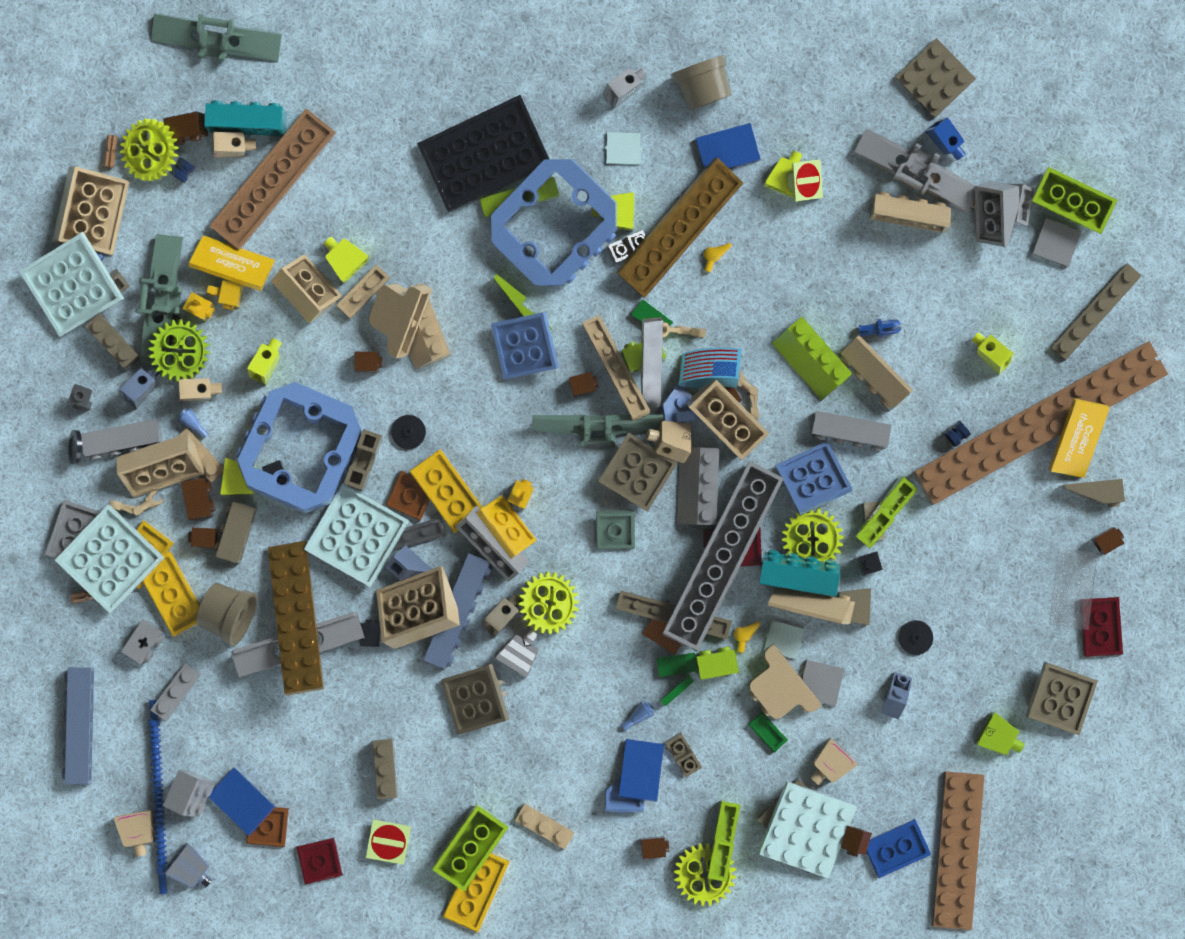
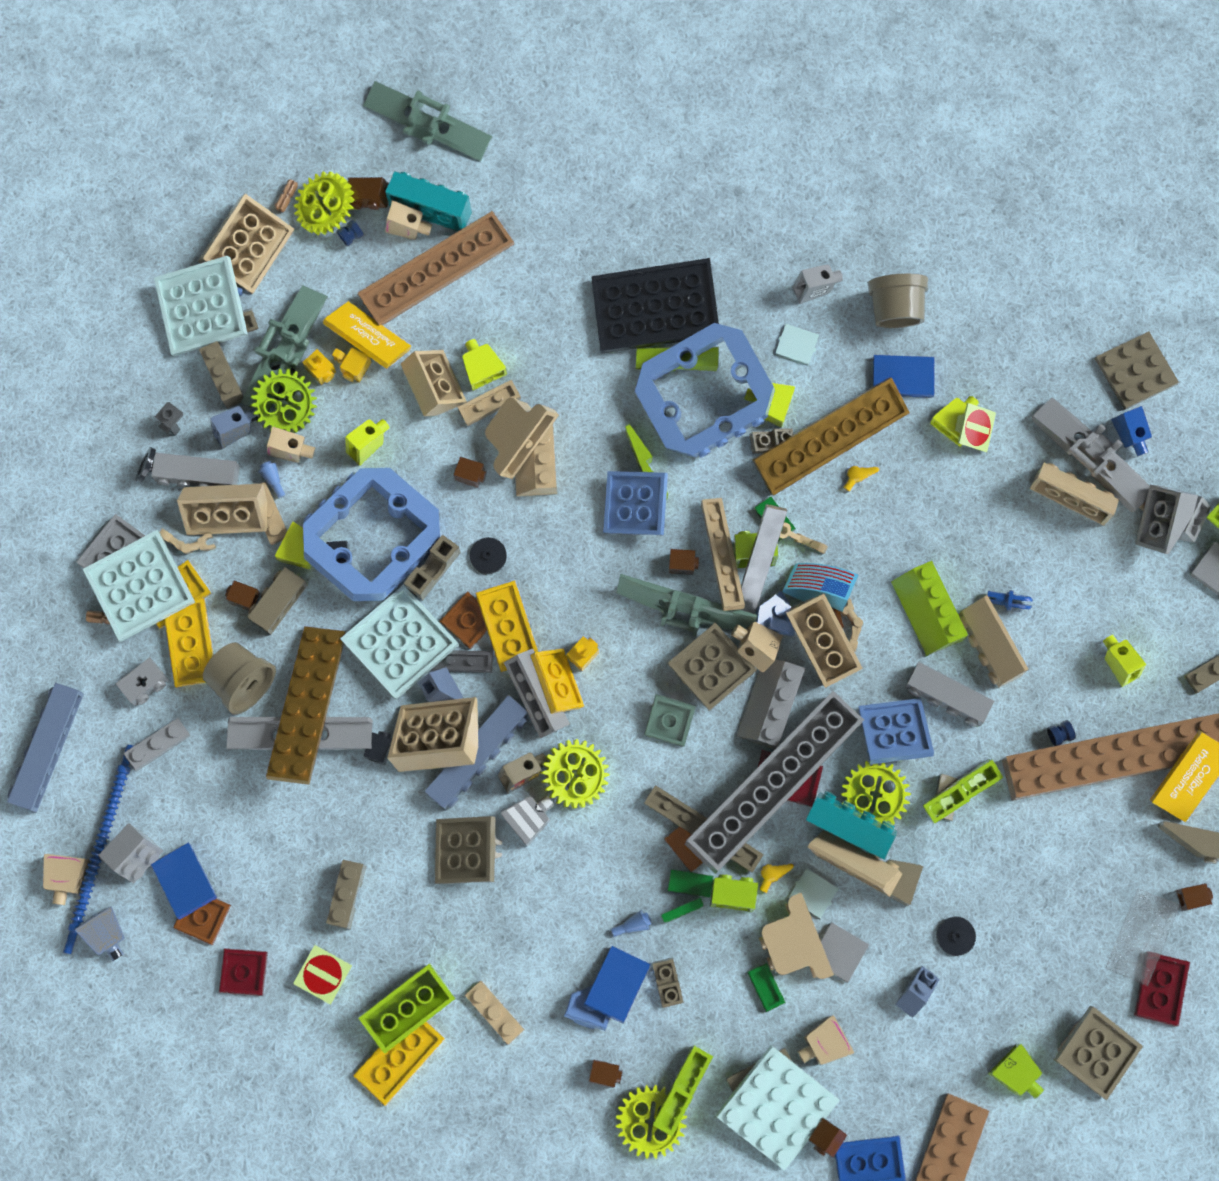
camera: 20 degrees right, 10 degrees down
reddish brown brick [181,478,216,520] -> none
black brick [857,551,883,576] -> none

